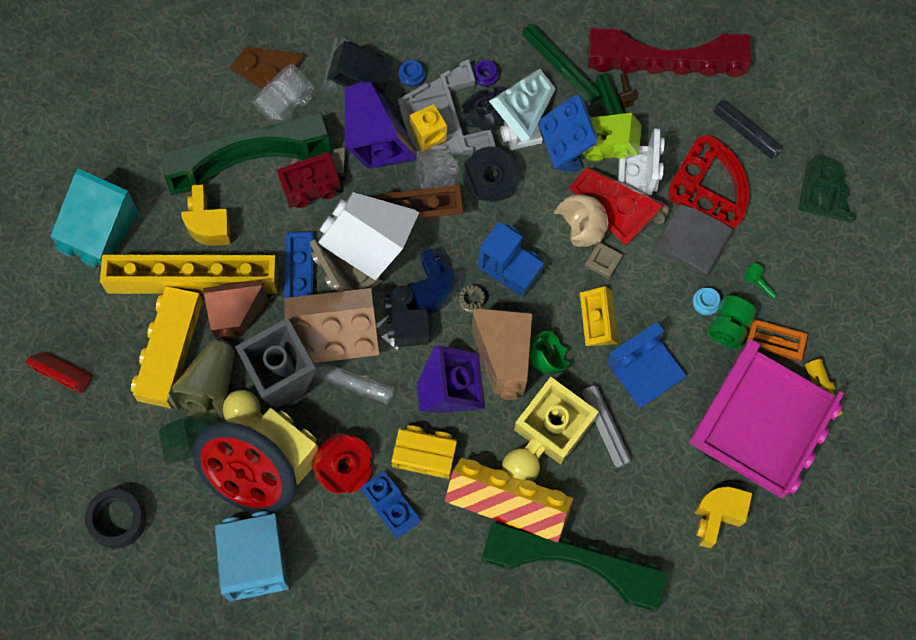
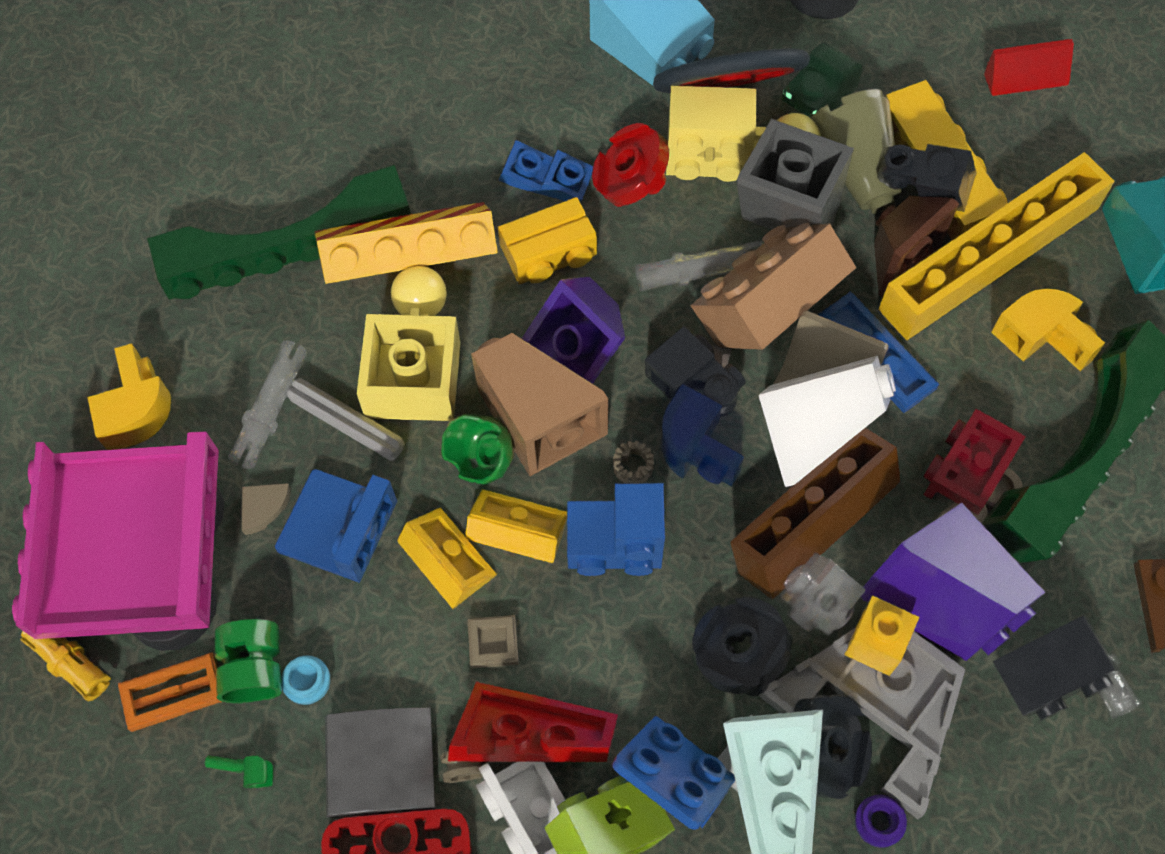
camera: 150 degrees right, 5 degrees down
clear brick [250,63,315,125] -> none
blue plate [398,60,425,87] -> none
tan piece [554,194,608,247] -> none
none -> clear pin [228,341,308,469]
none -> dark tan tile [242,483,291,535]
none -> yellow slope [466,489,567,563]
none -> black brick [877,144,977,212]

